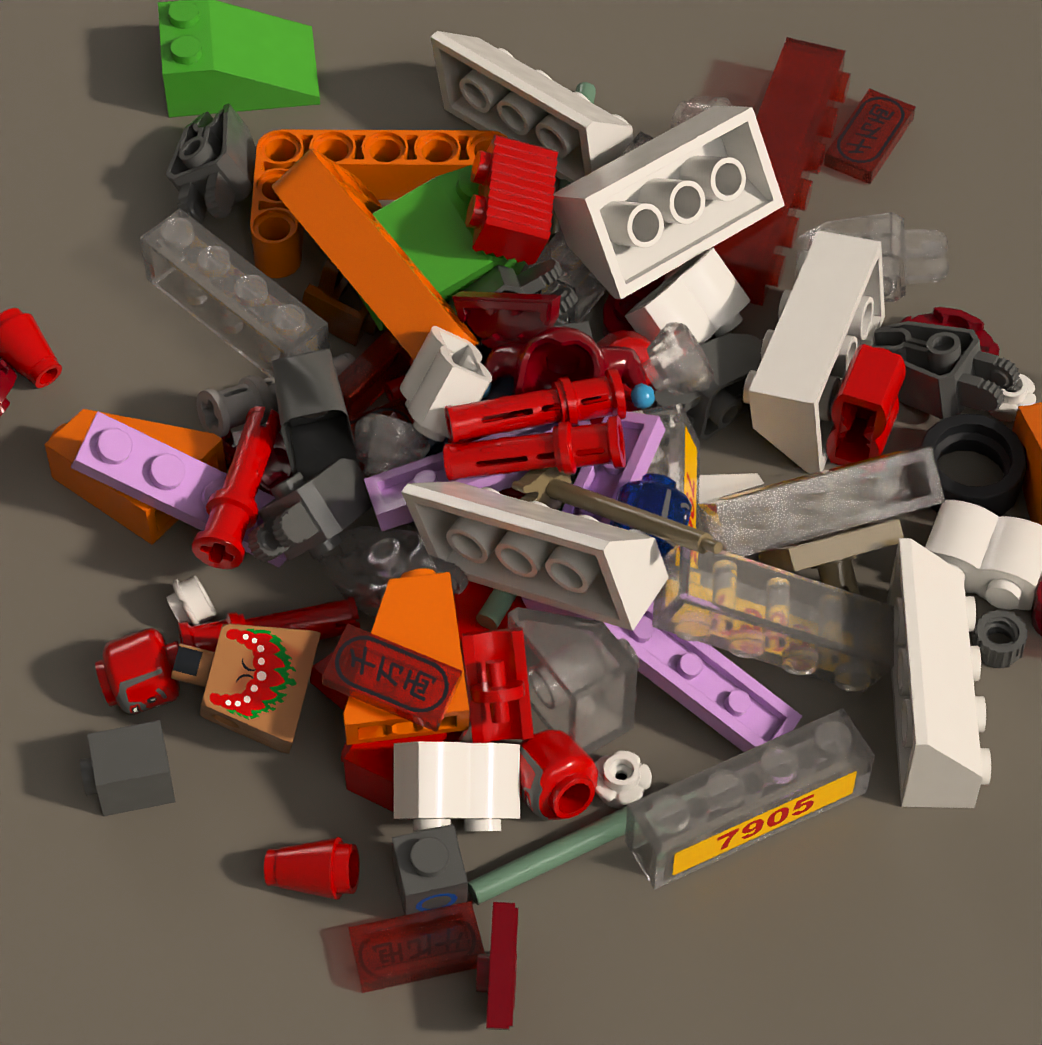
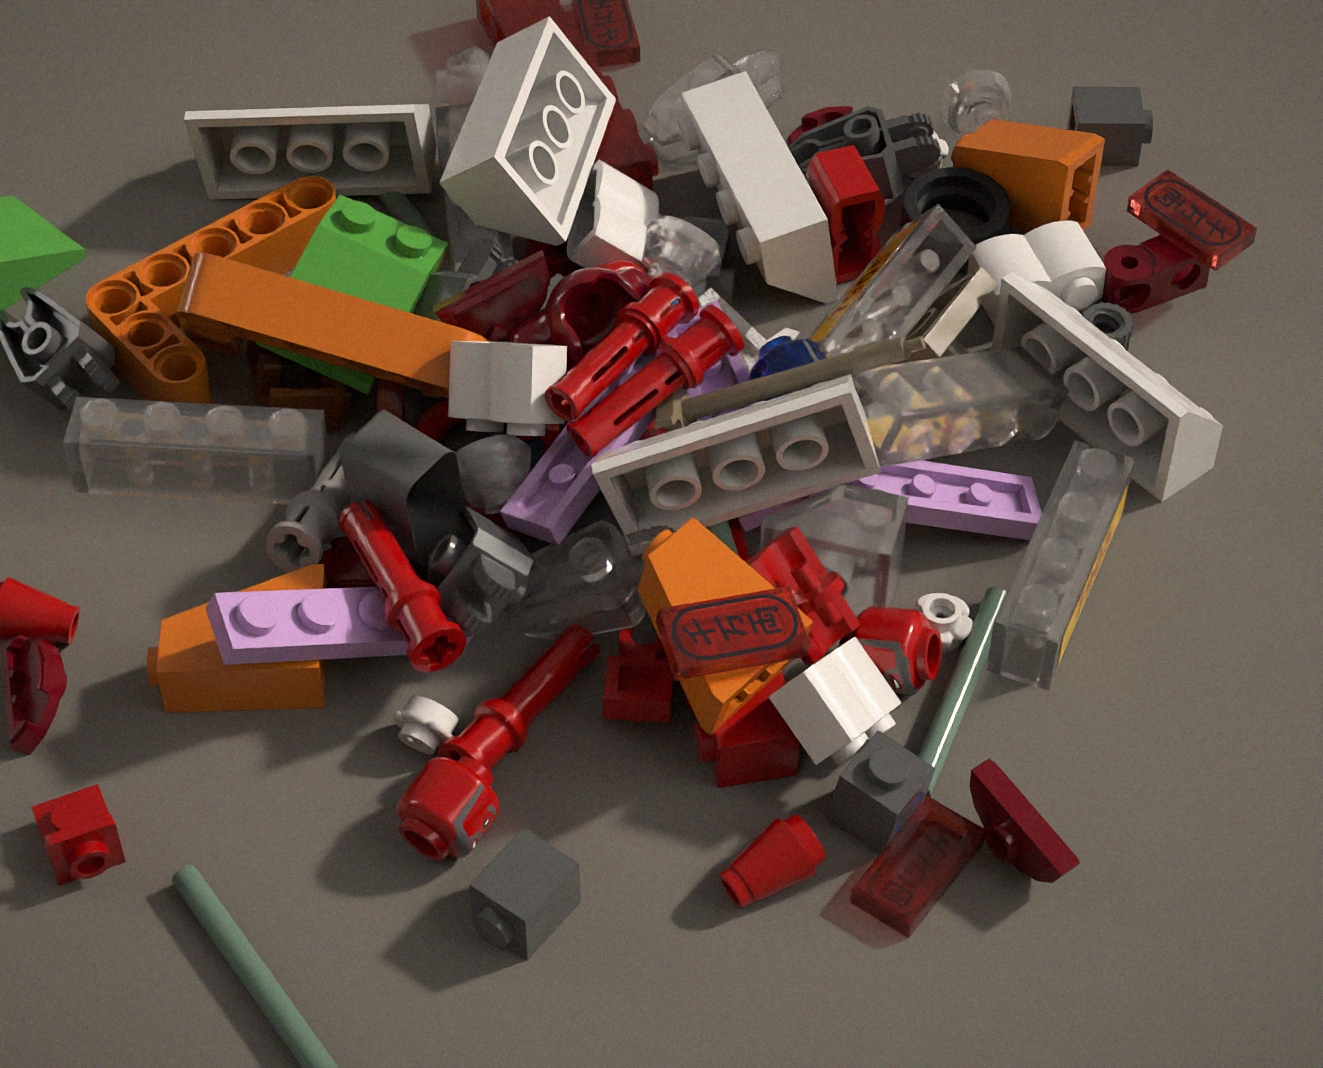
camera: 40 degrees left, 5 degrees down
medium nougat torso [171,624,321,754] -> none
red brick [465,135,559,265] -> none

